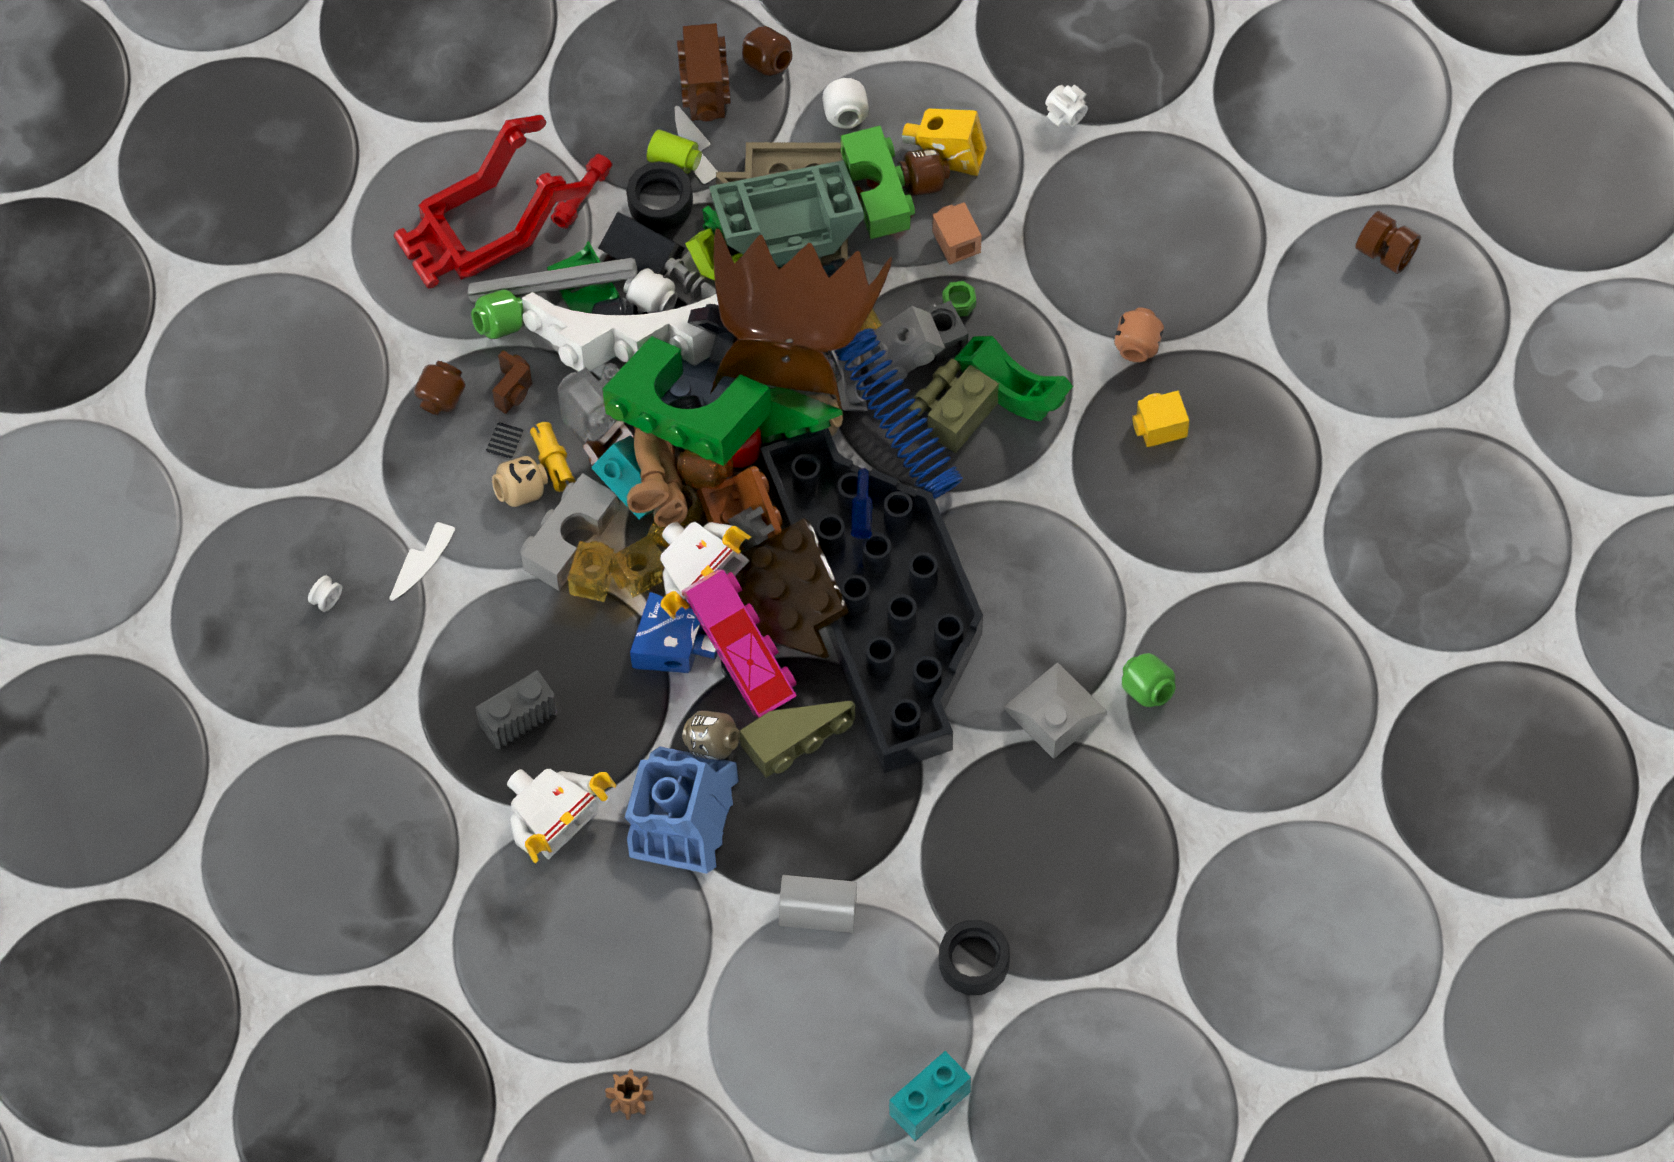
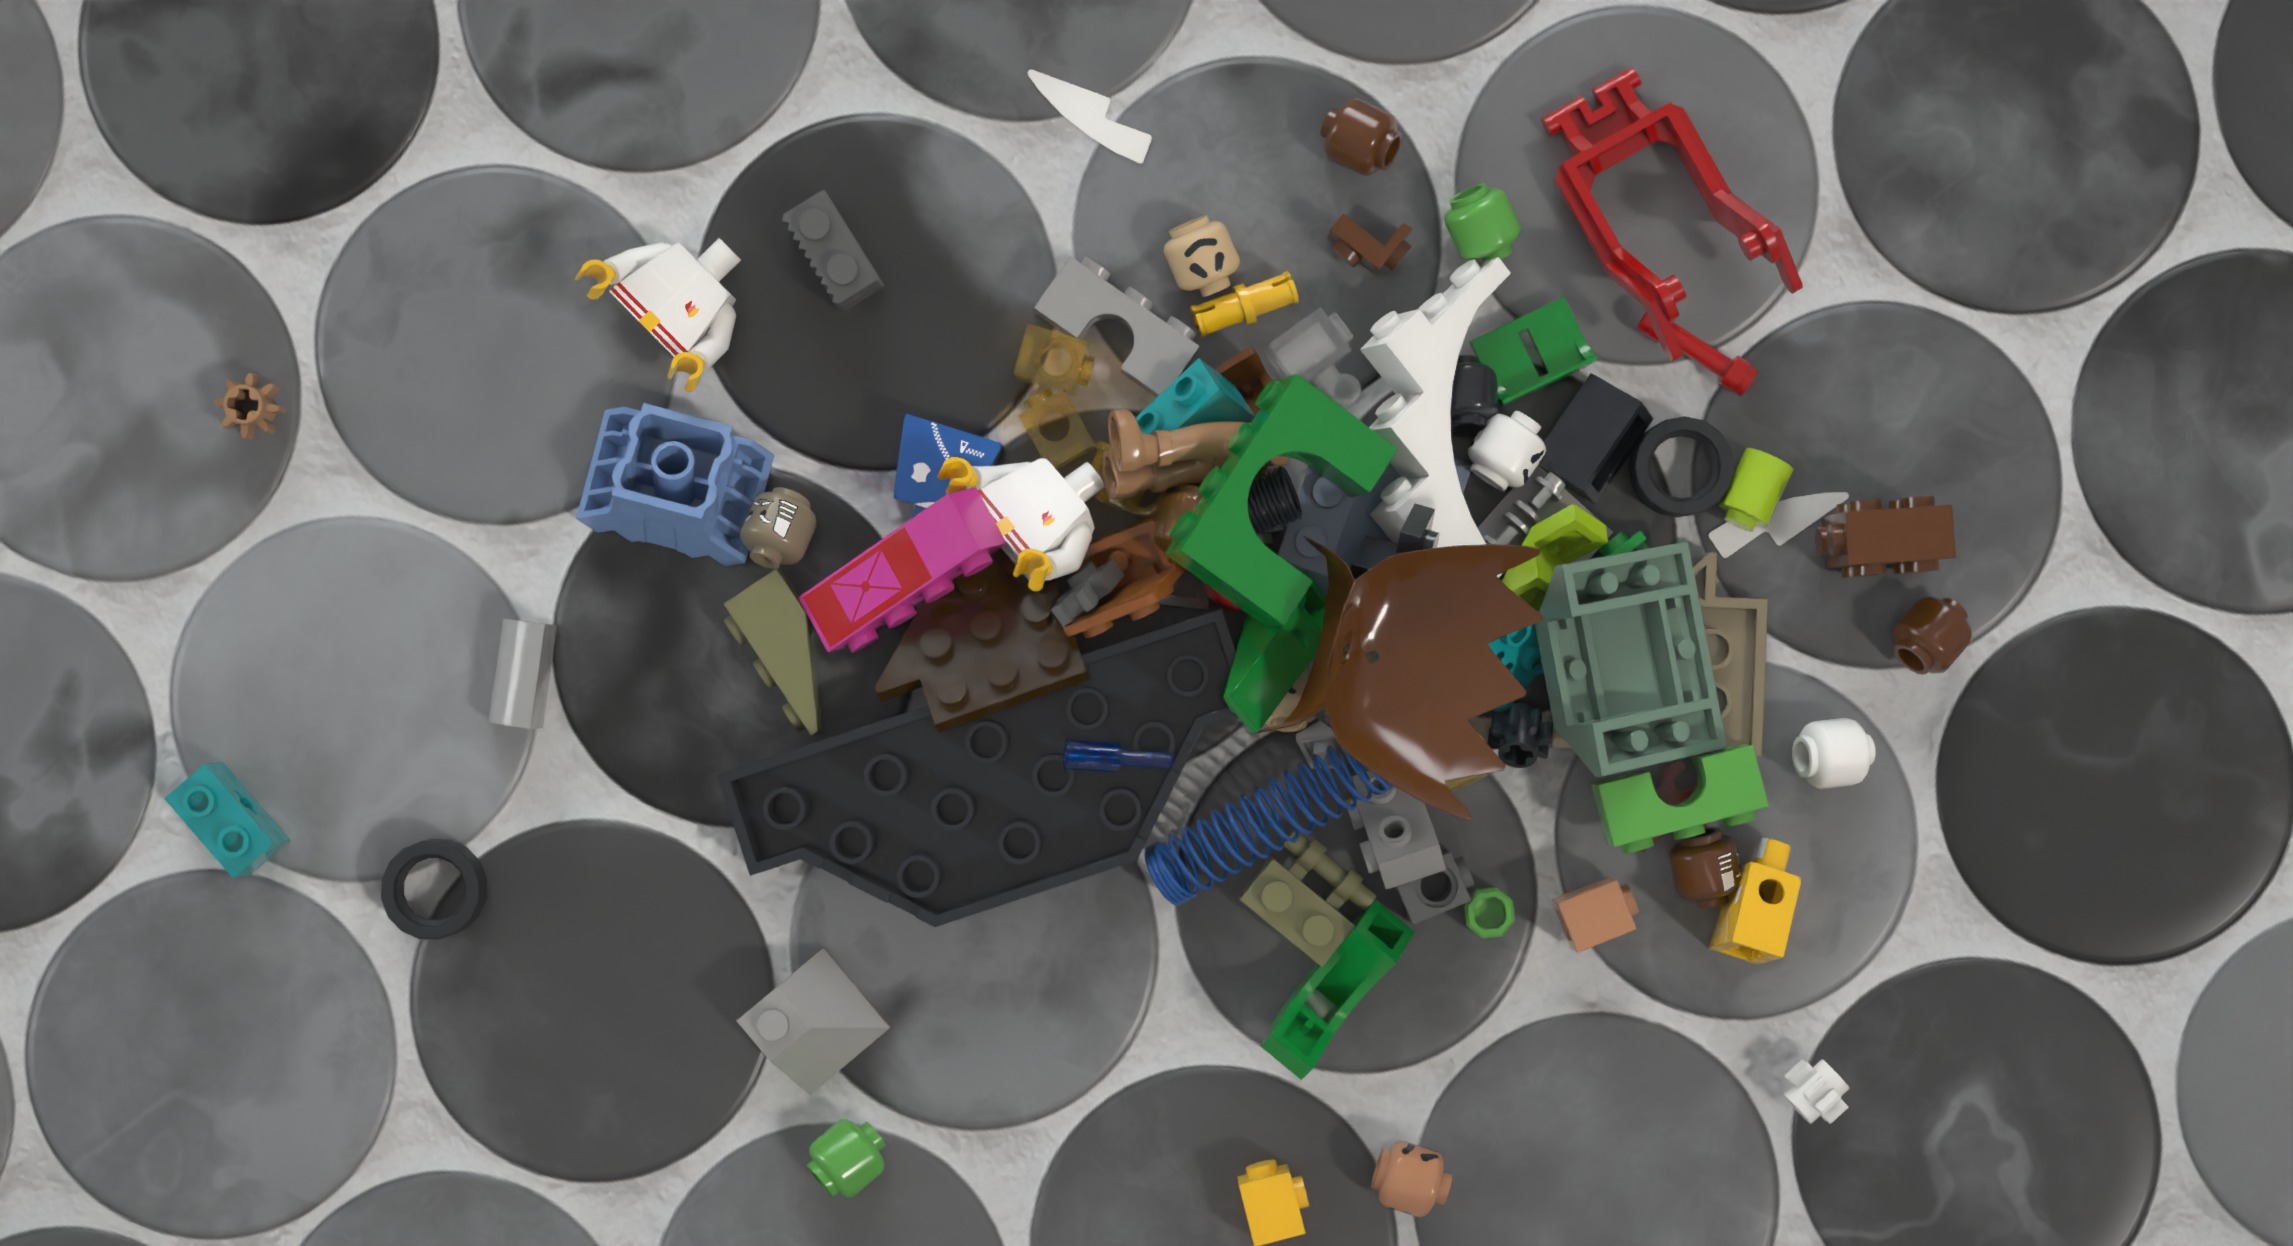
camera: 85 degrees right, 25 degrees up
light grey axle [468,258,638,303] -> none
sticker [486,422,524,459] -> none

